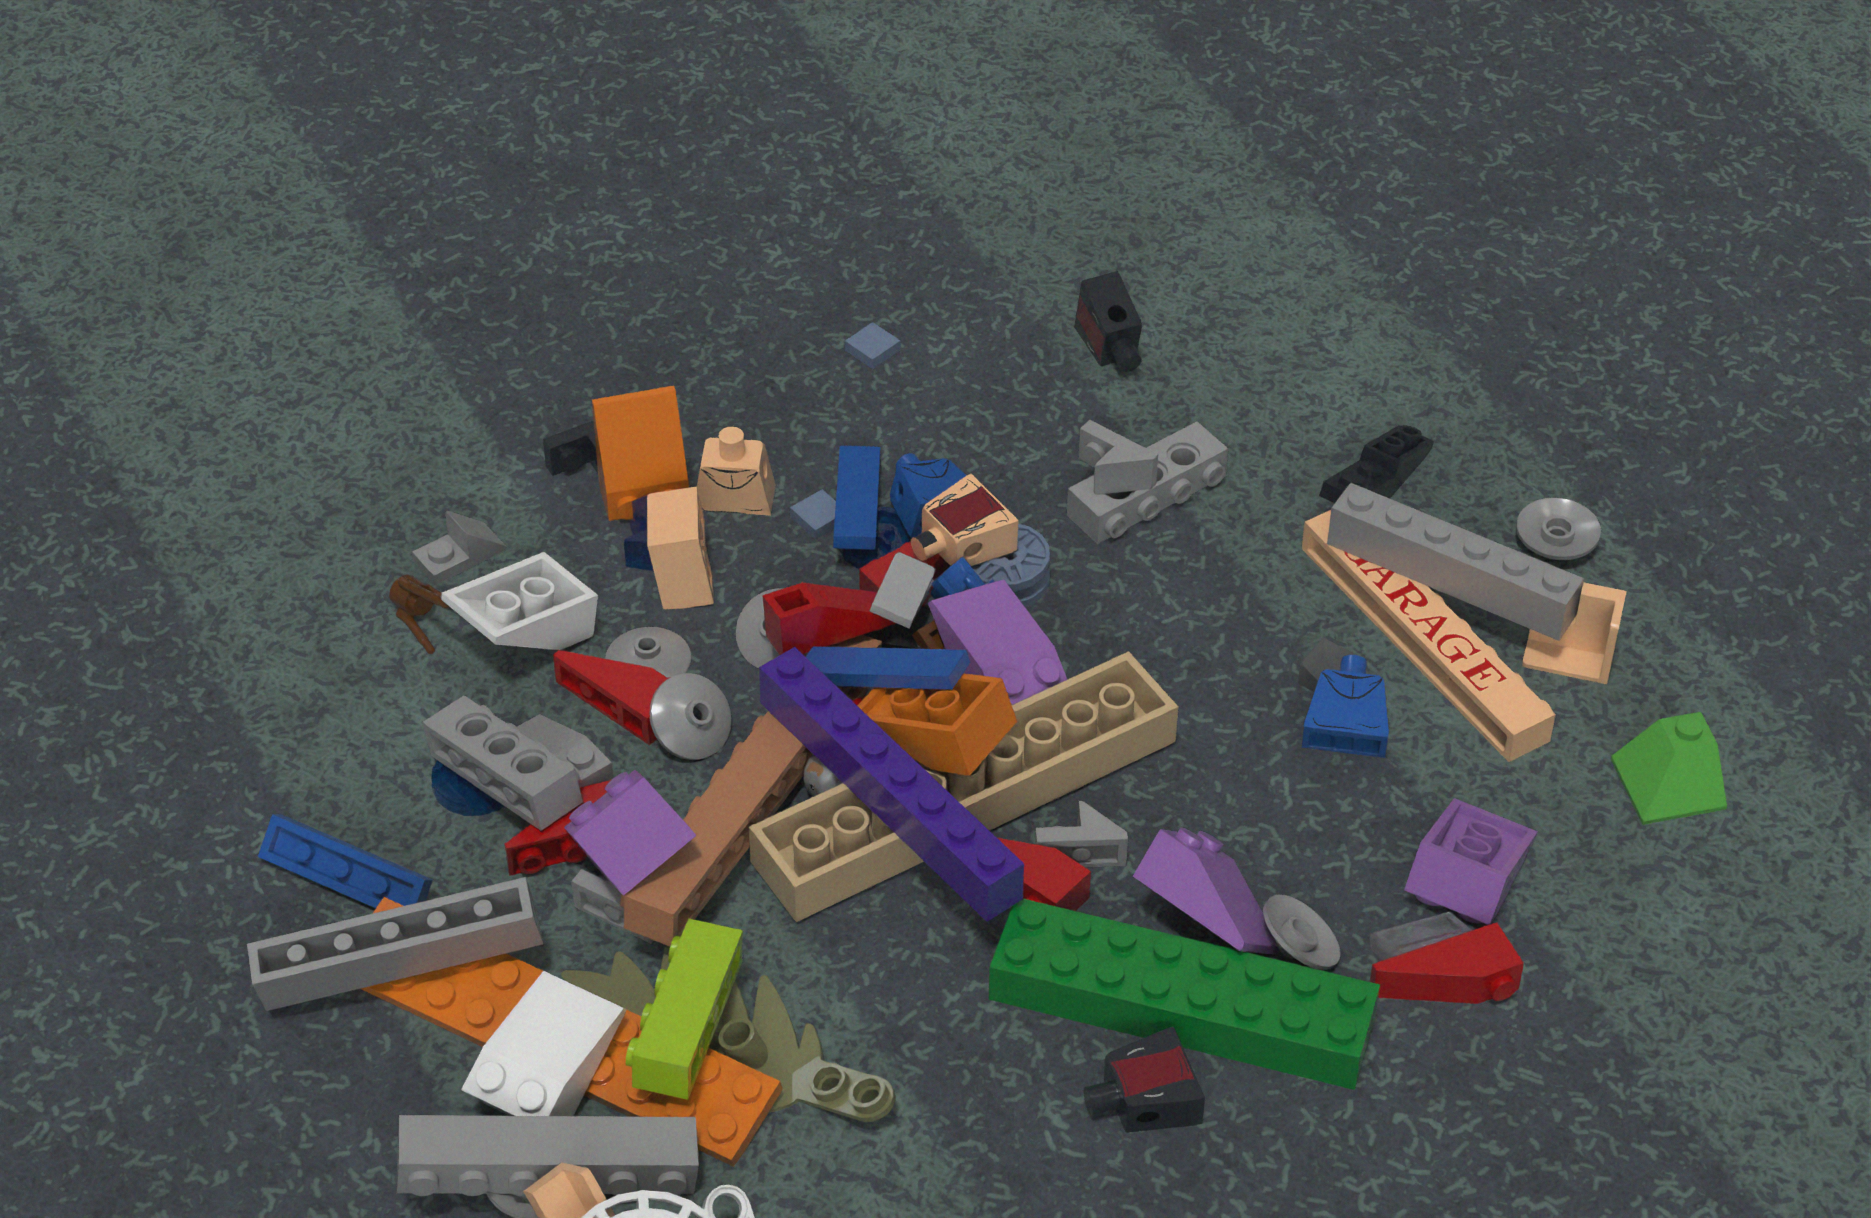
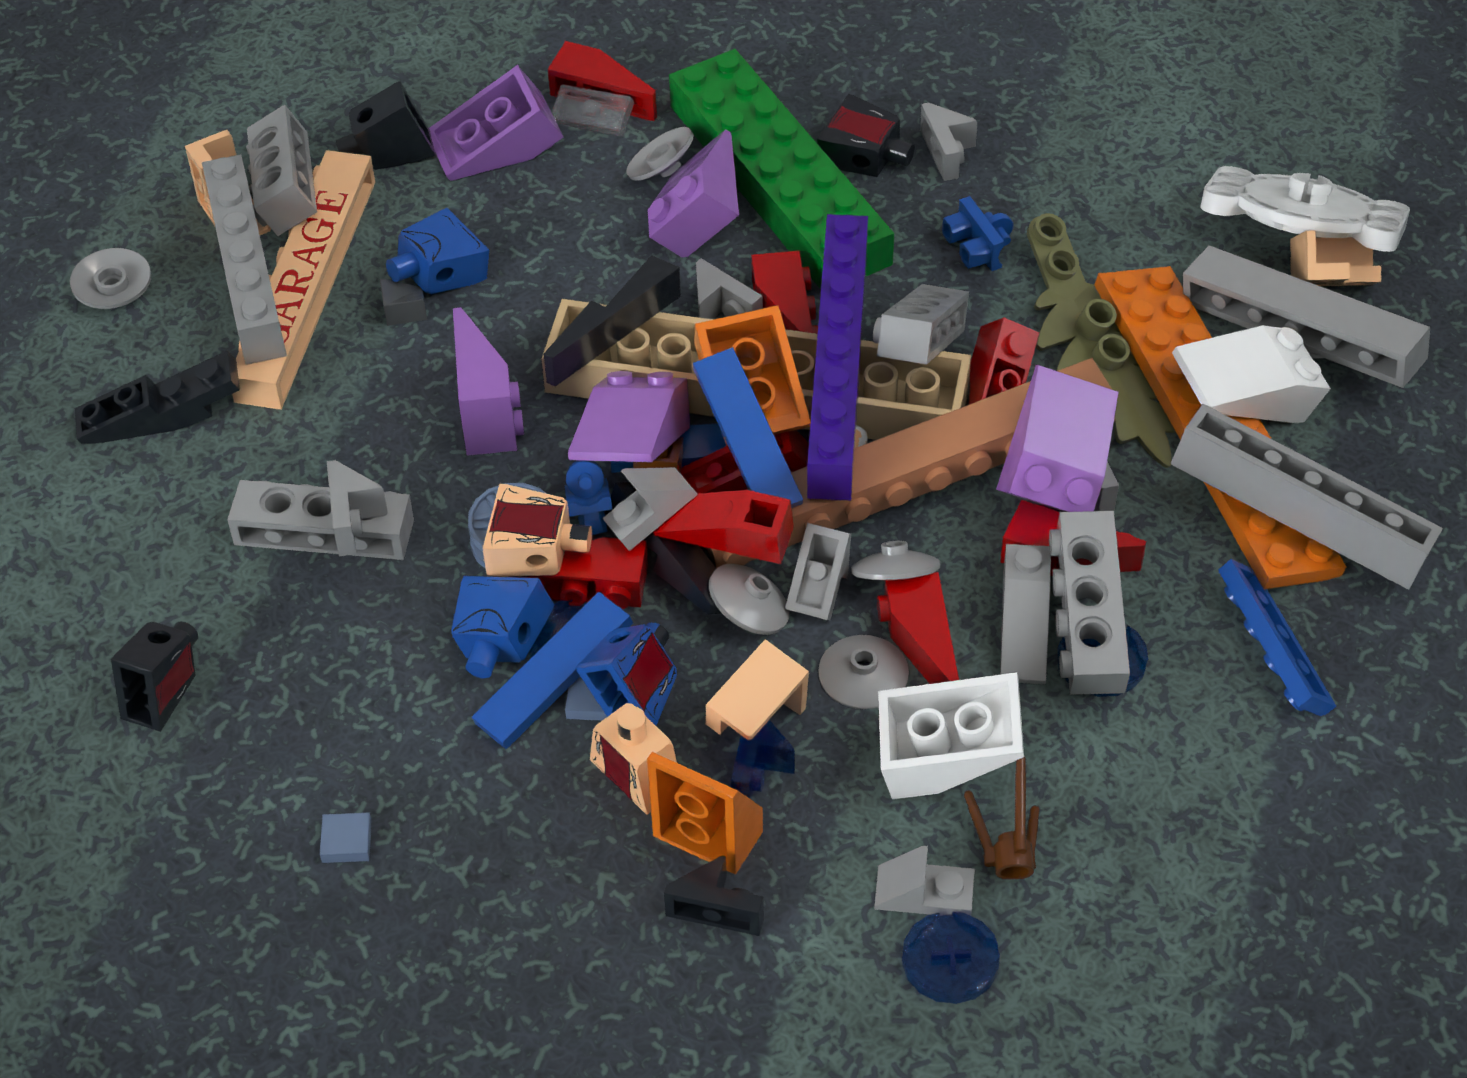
camera: 135 degrees left, 5 degrees up
lime brick [626,918,743,1100] -> none
bright green slope [1611,712,1727,825] -> none
none -> light grey brick [246,105,317,236]
none -> black torso [336,81,435,170]
none -> medium lavender slope [453,307,524,455]
none -> black slope [543,255,681,387]
none -> blue torso [576,623,677,726]
none -> light grey slope [785,523,851,620]
none -> light grey brick [873,284,969,365]
none -> clear blue tile [902,912,1000,1004]
none -> light grey slope [920,103,977,181]
none -> blue hips [942,196,1013,271]
none -> red slope [969,317,1040,405]

